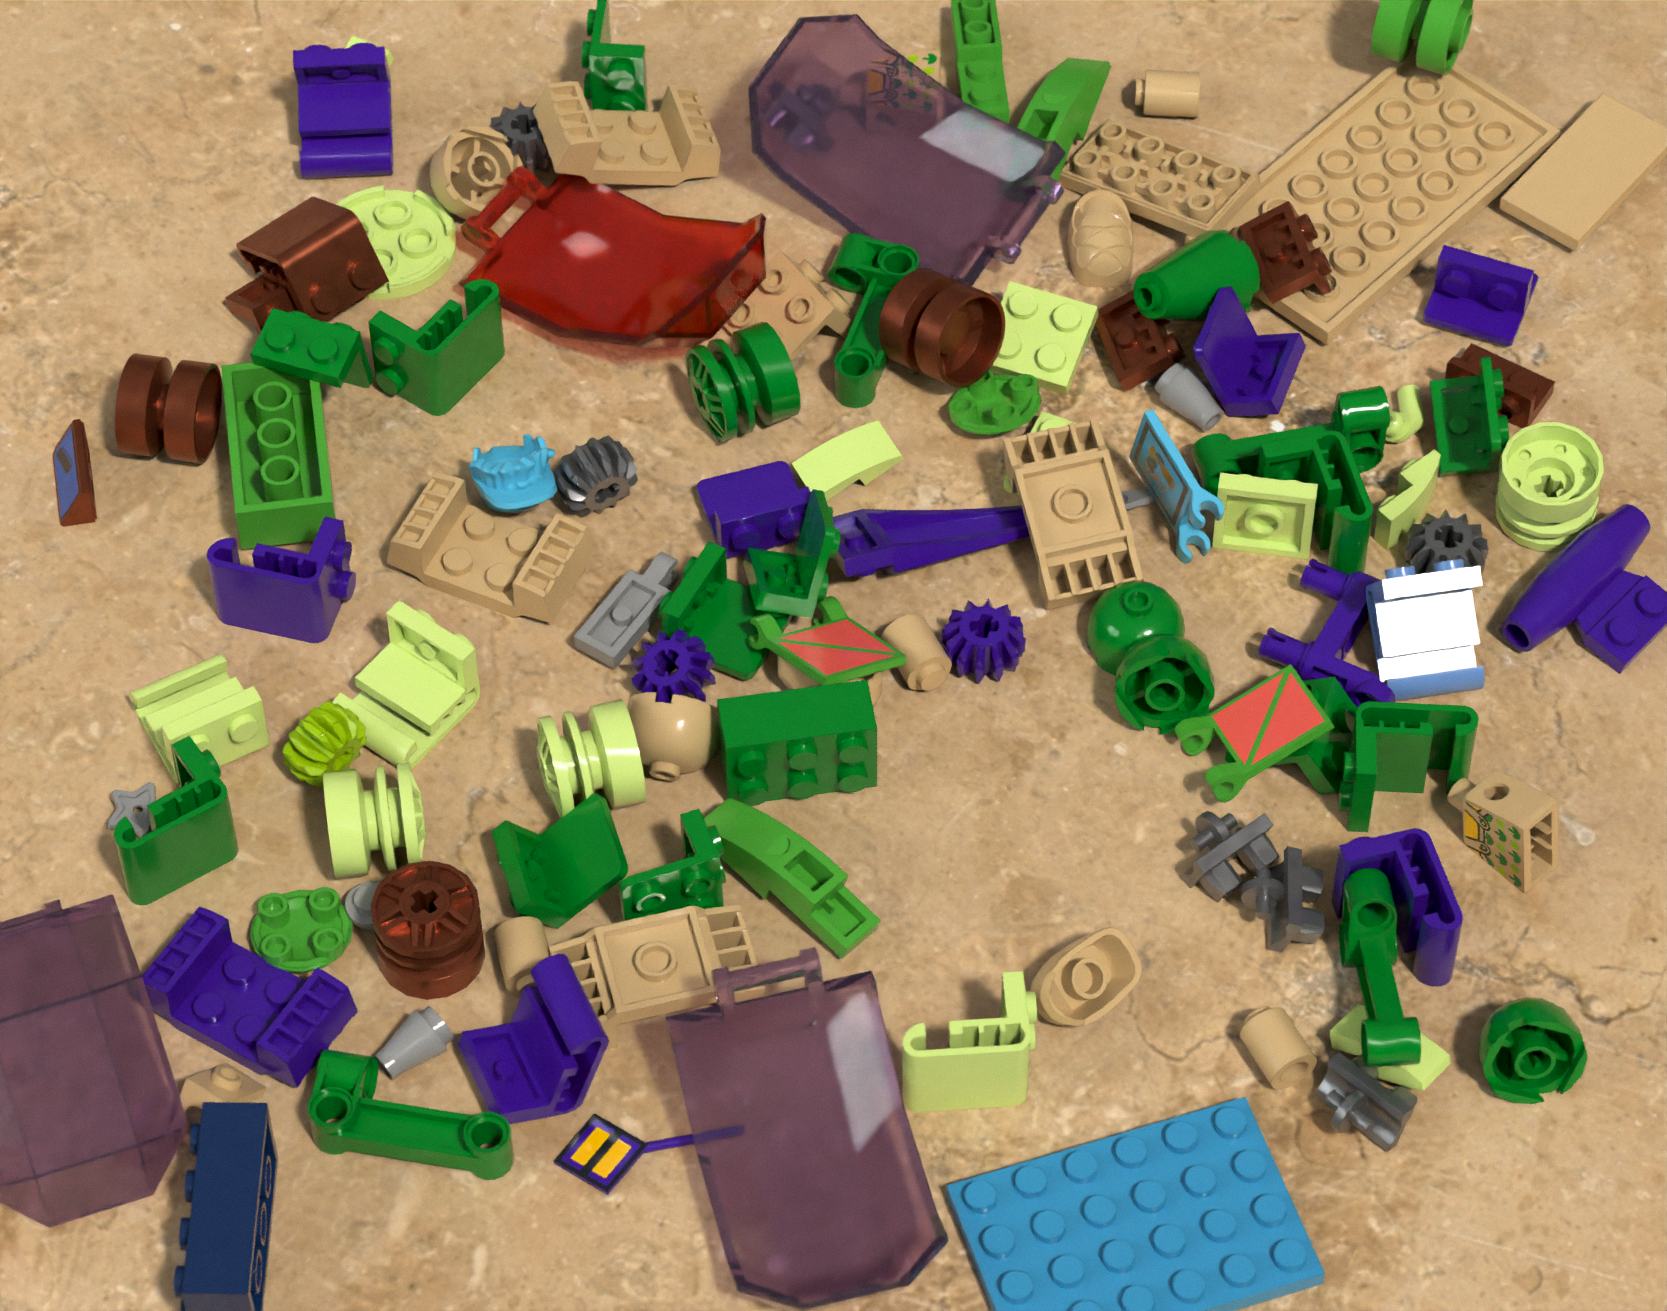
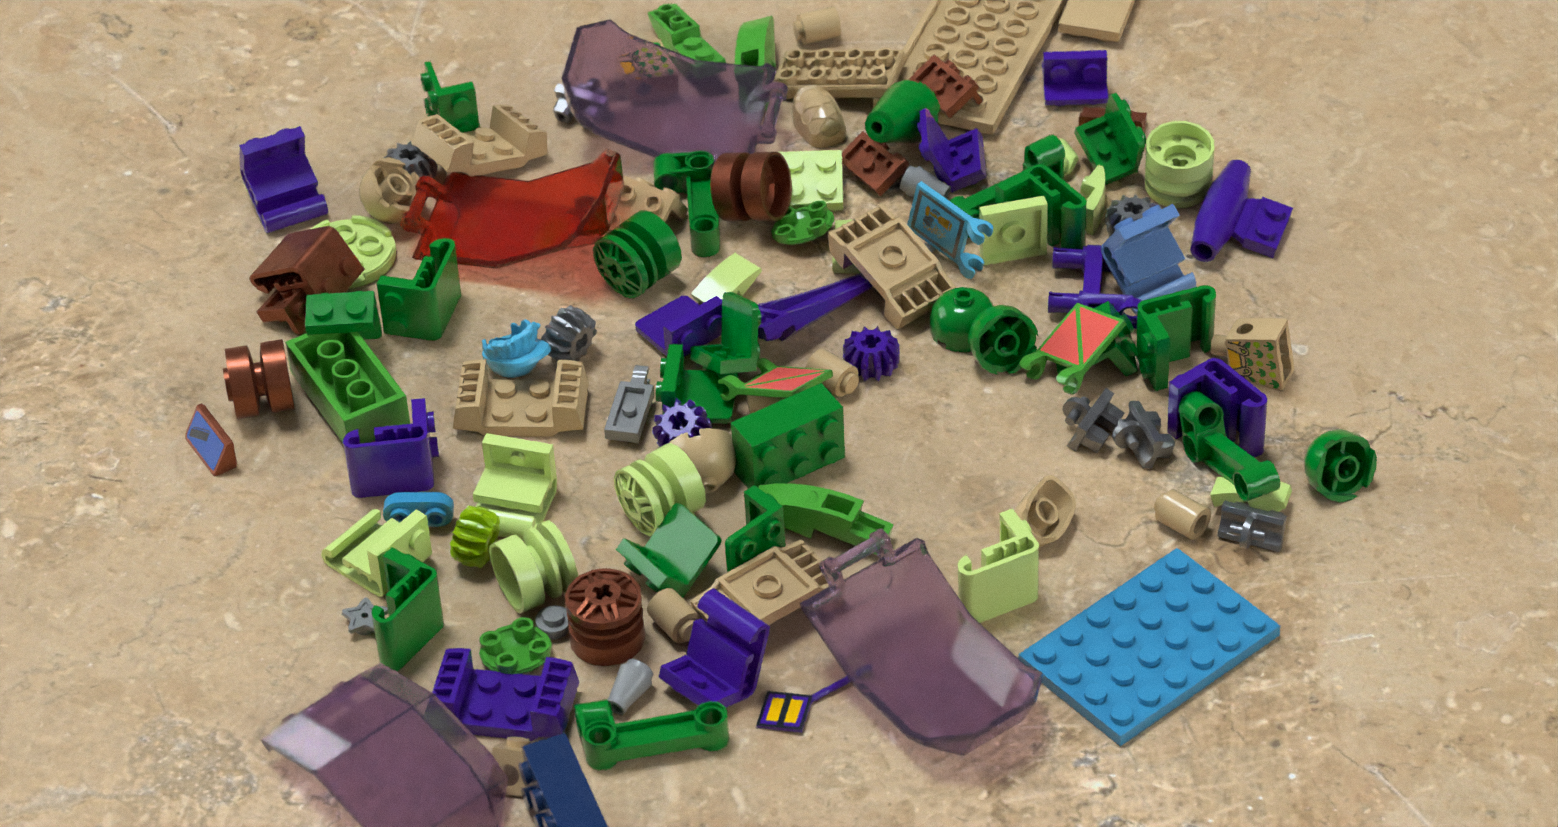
camera: 20 degrees left, 10 degrees down
none -> dark azure plate [383,492,454,527]

